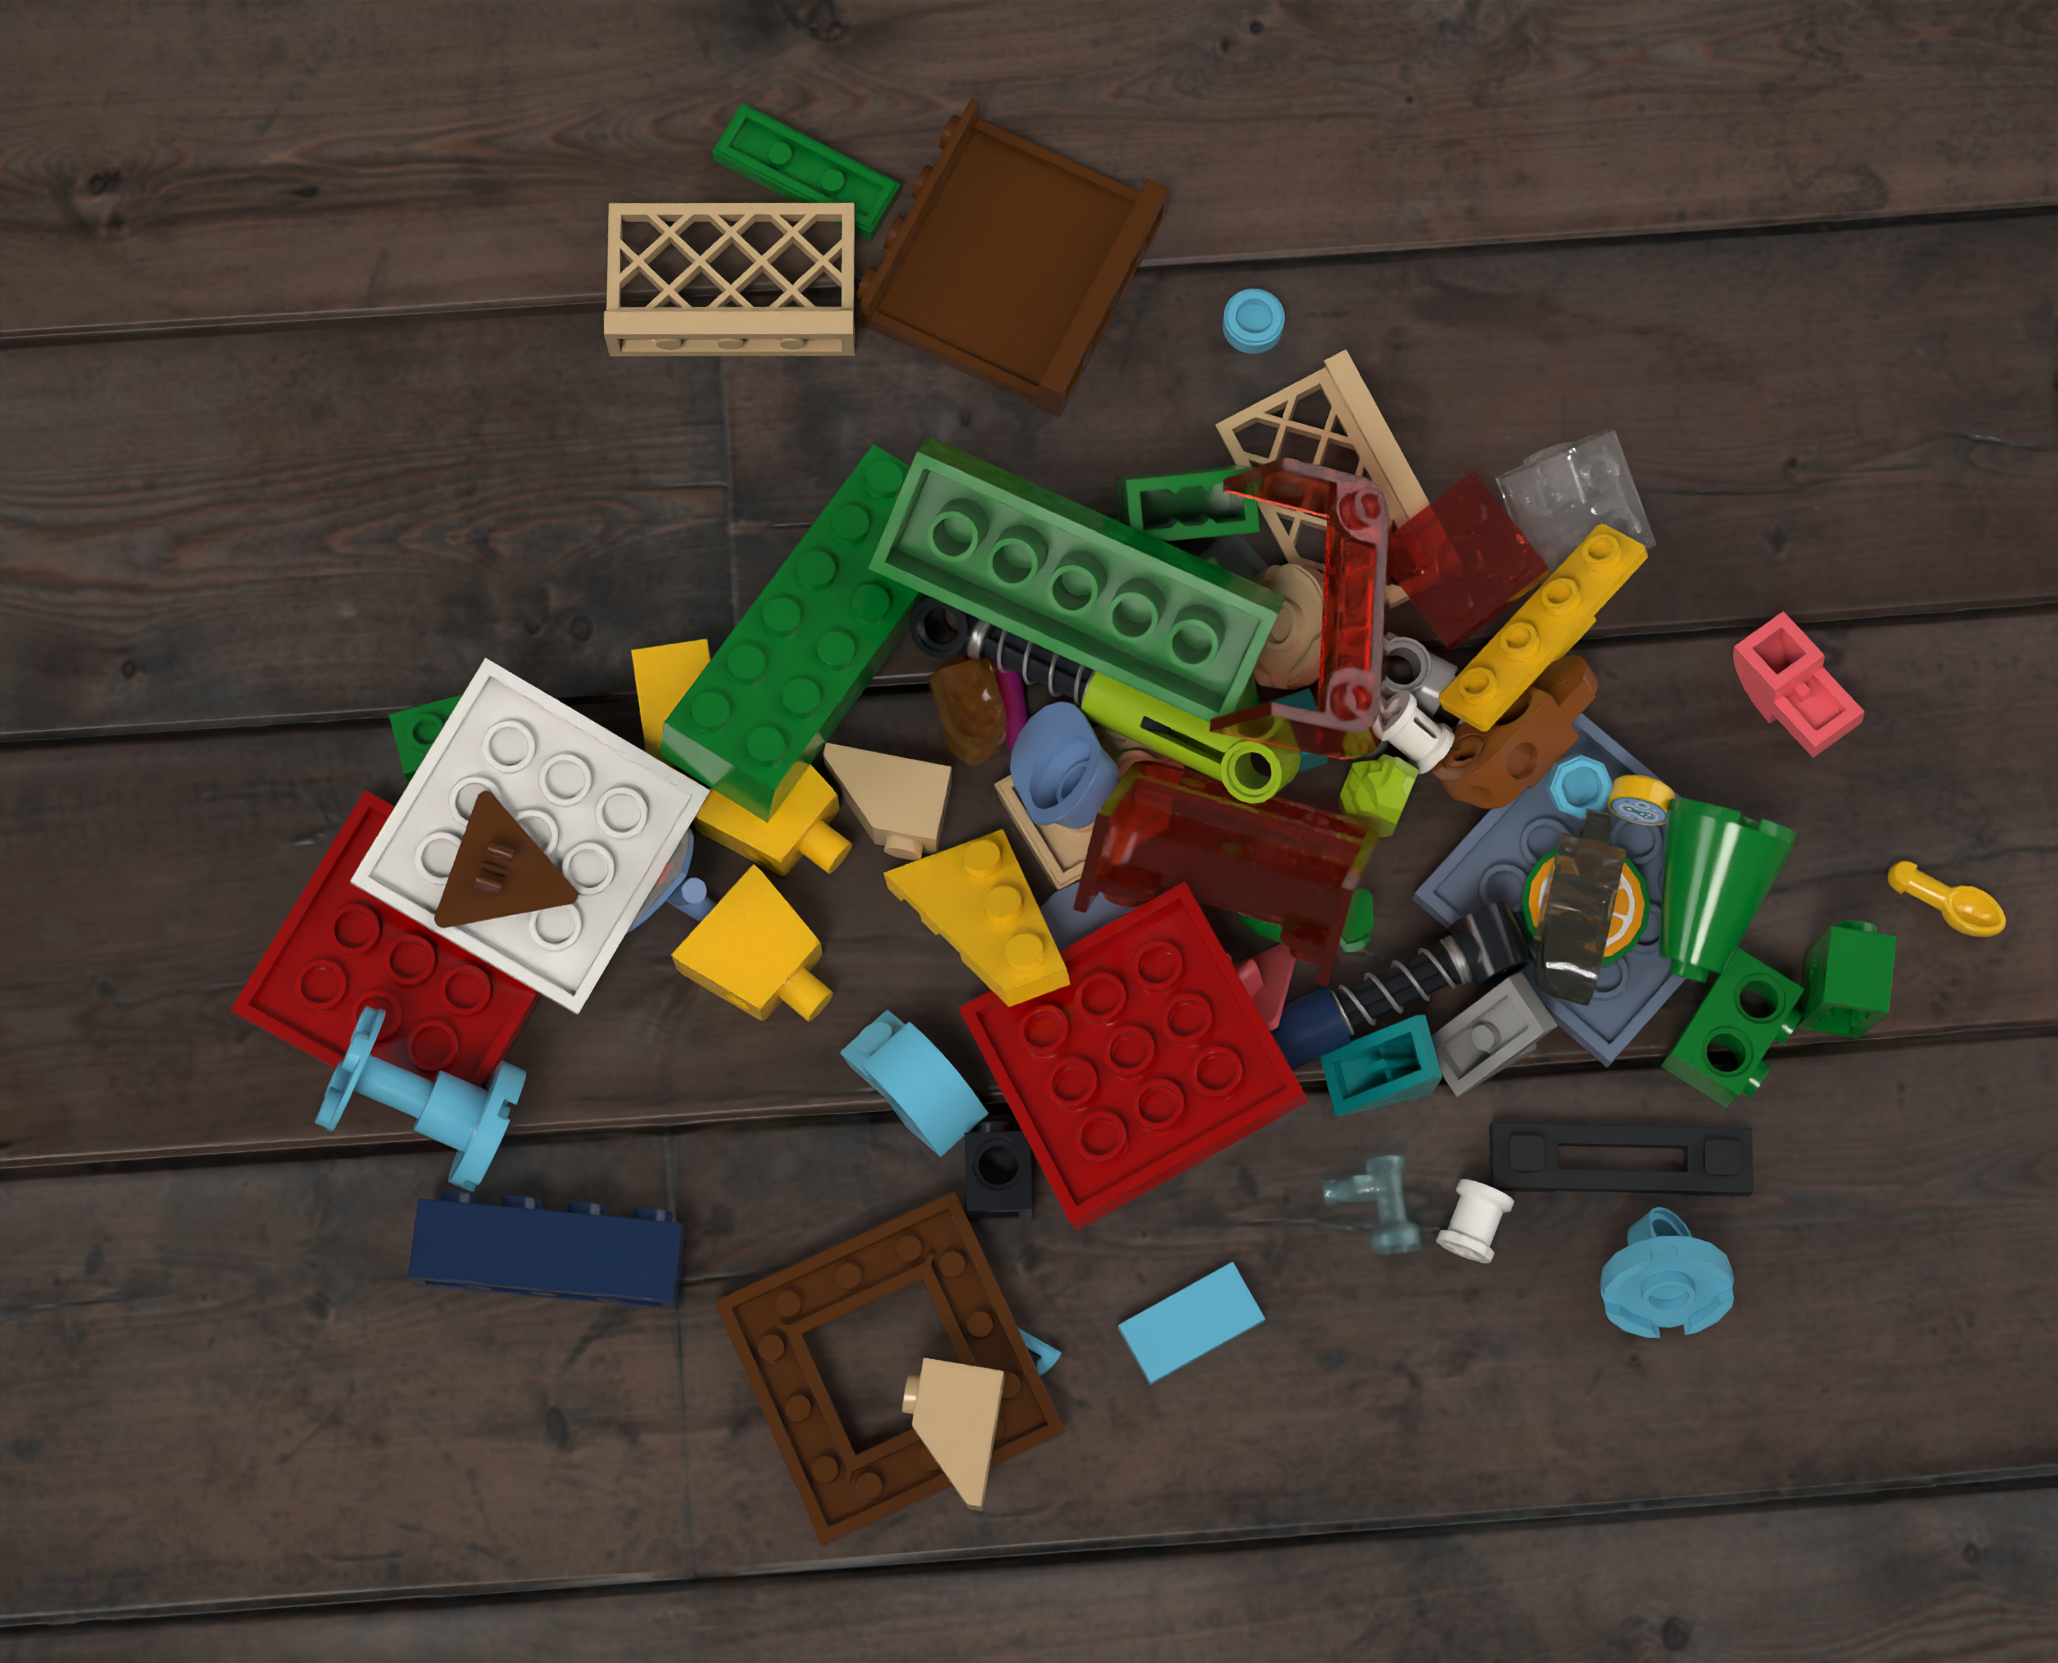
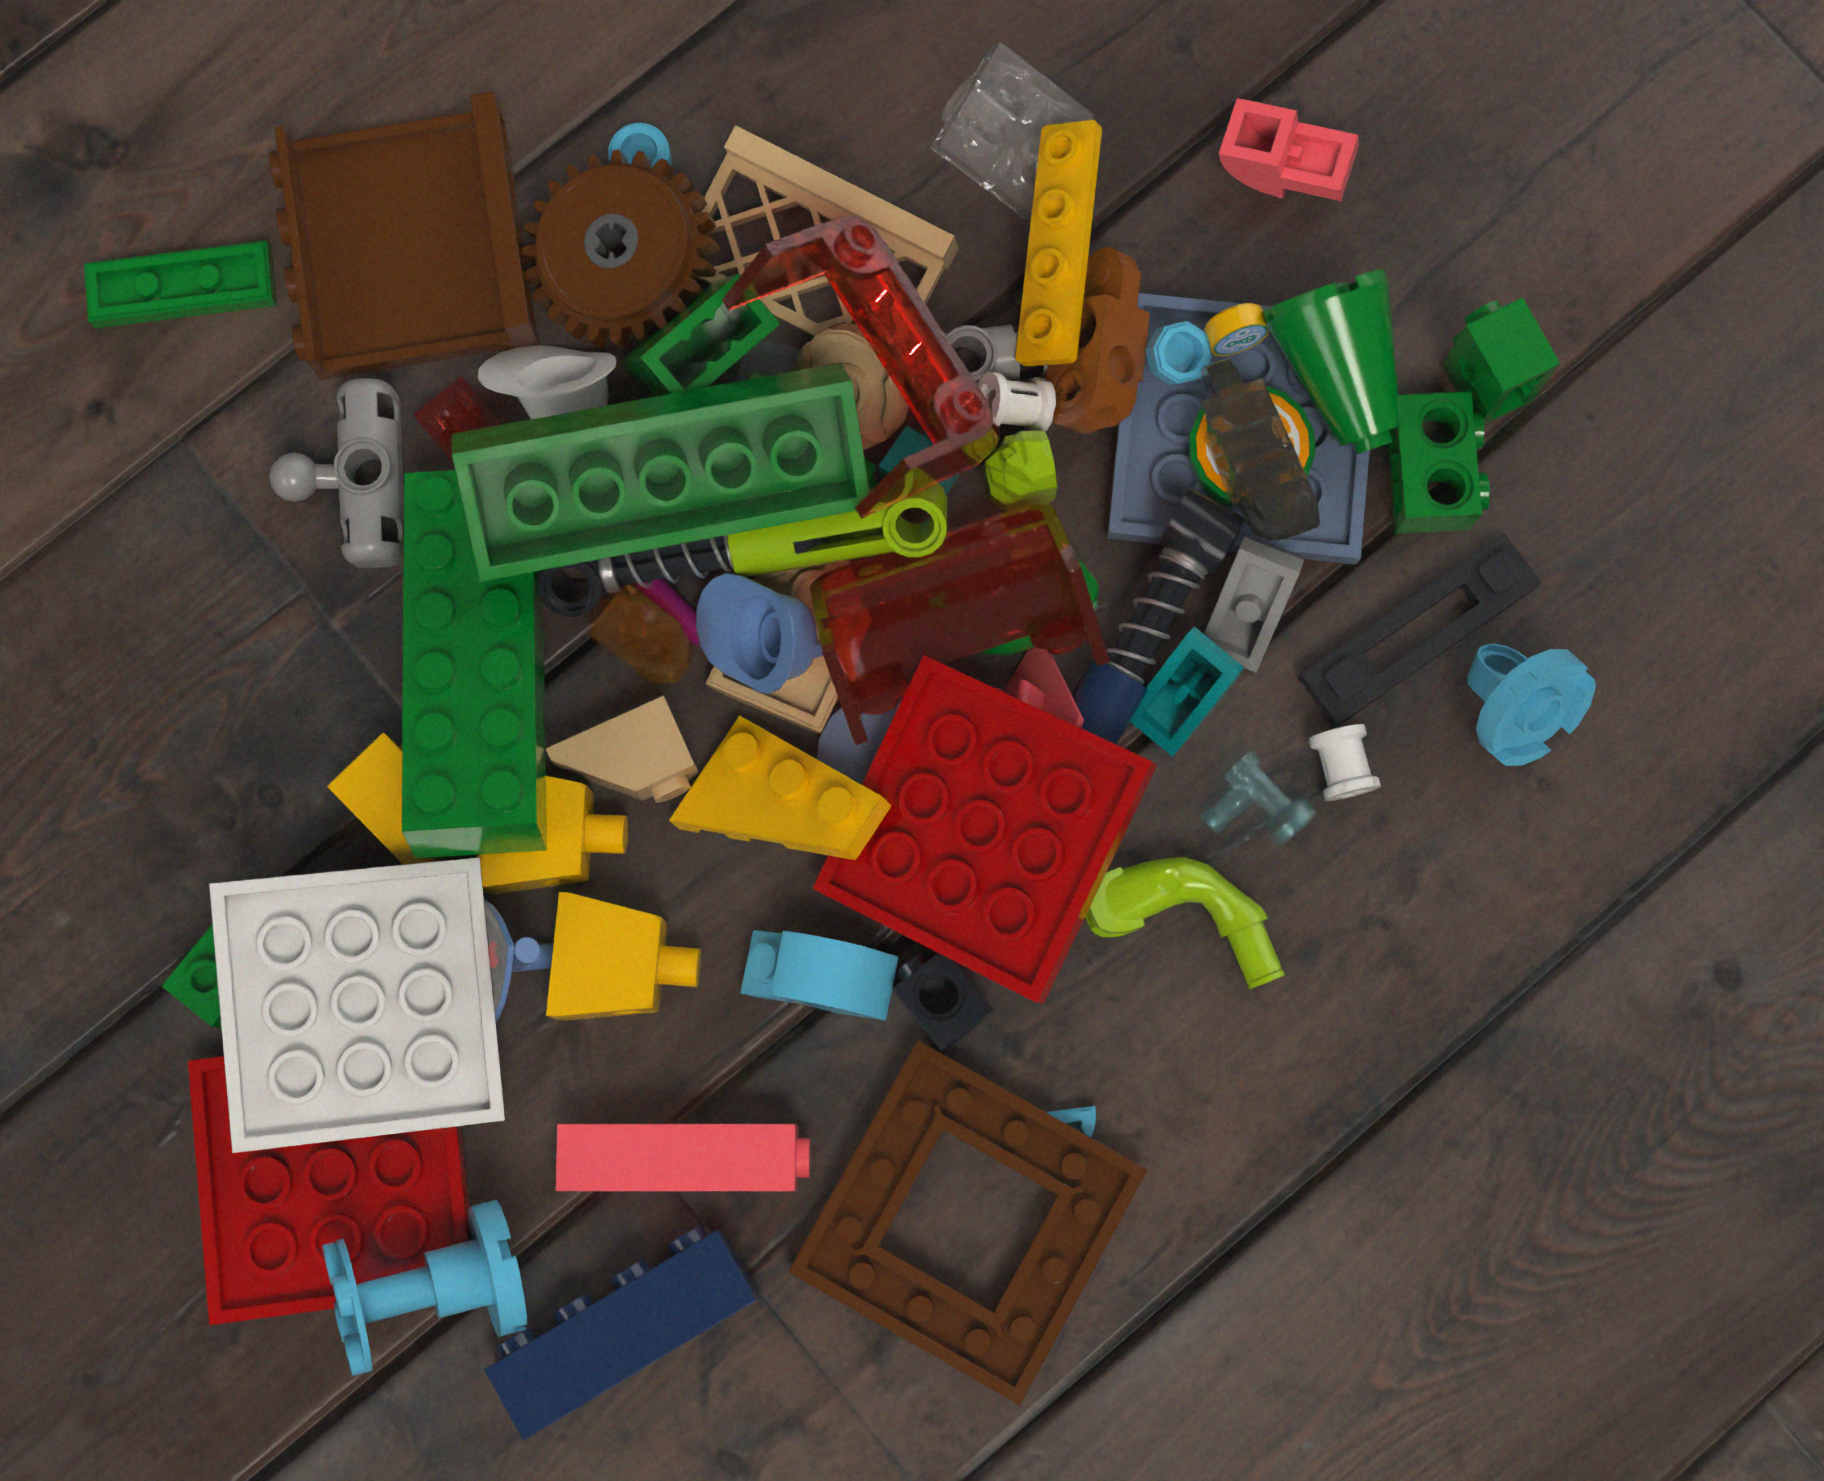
camera: 30 degrees left, 5 degrees up
reddish brown piece [434,791,578,929] -> none
tan fence [604,203,855,356] -> none
tan slope [902,1358,1005,1511] -> none
medium azure tile [1118,1262,1265,1385] -> none
clear red plate [1372,471,1552,651] -> none
yellow piece [1887,860,2006,937] -> none
none -> light grey piece [269,378,404,568]
none -> clear red tile [413,377,501,465]
none -> white piece [478,345,616,419]
none -> reddish brown gear [521,149,719,350]
none -> coral brick [556,1124,811,1191]
none -> lime piece [1085,857,1285,990]

